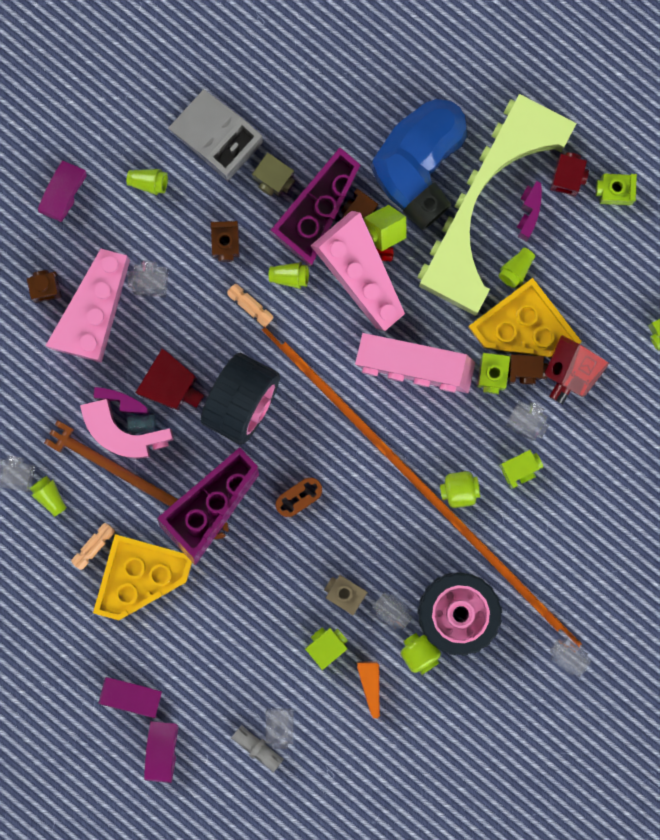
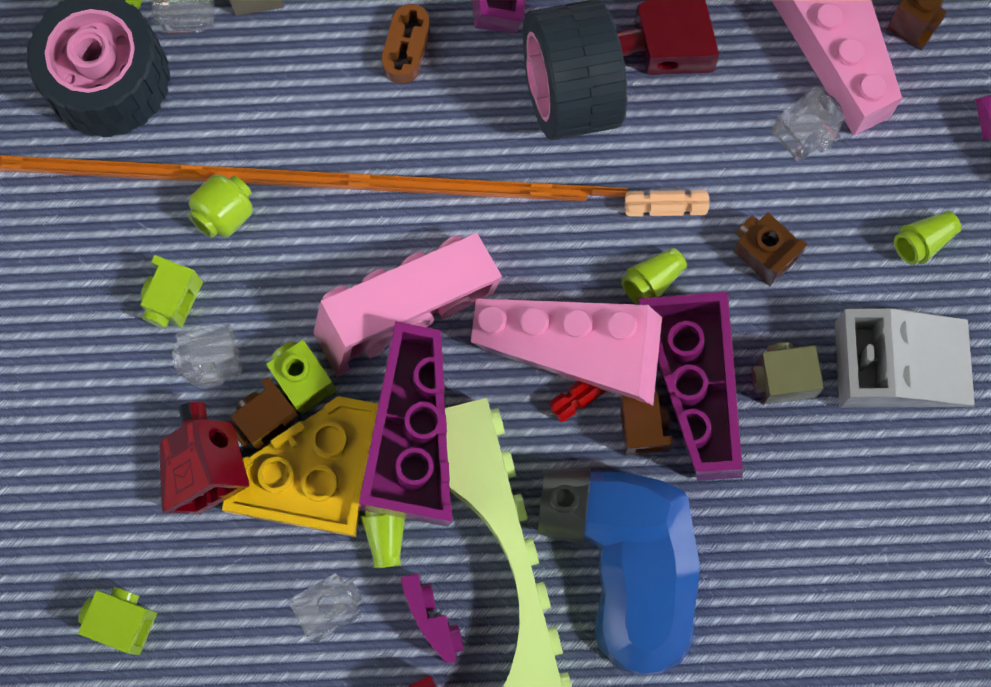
camera: 145 degrees right, 10 degrees down
lime brick [364,205,407,251] -> none
none -> clear brick [288,573,365,643]
none -> magenta wedge [358,321,452,527]

